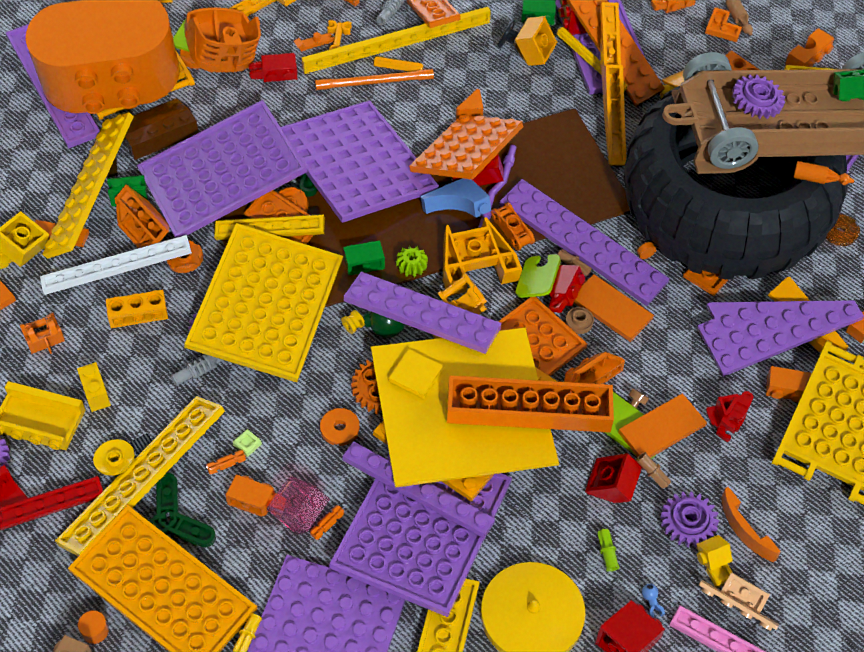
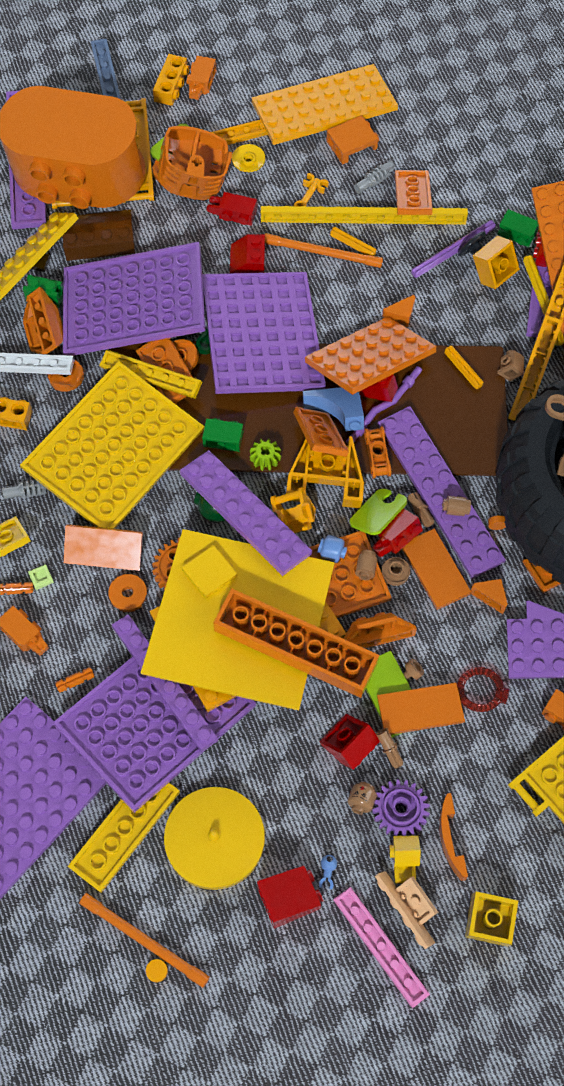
camera: 25 degrees right, 10 degrees up
clear pink slope [266,476,330,535] -> none
orange piece [294,32,334,52] -> none
yellow wheel [341,310,365,334] -> none
lime axle [597,529,620,572] -> none
red piece [706,391,753,442] -> none
none -> tile [63,524,143,571]
none -> red slope [230,234,265,274]
none -> yellow dish [232,144,265,172]
none -> orange tile [293,407,349,457]
none -> medium blue head [318,535,347,563]
none -> medium nougat head [347,782,377,815]
none -> medium nougat brick [355,550,377,580]
none -> medium lavender axle [411,220,496,278]
none -> medium nougat brick [442,496,471,516]
none -> light orange axle [444,346,484,389]
none -> clear red piece [457,667,510,712]
none -> yellow brick [465,891,518,947]
none -> orange slope [471,579,508,614]
none -> medium nougat brick [497,350,524,381]

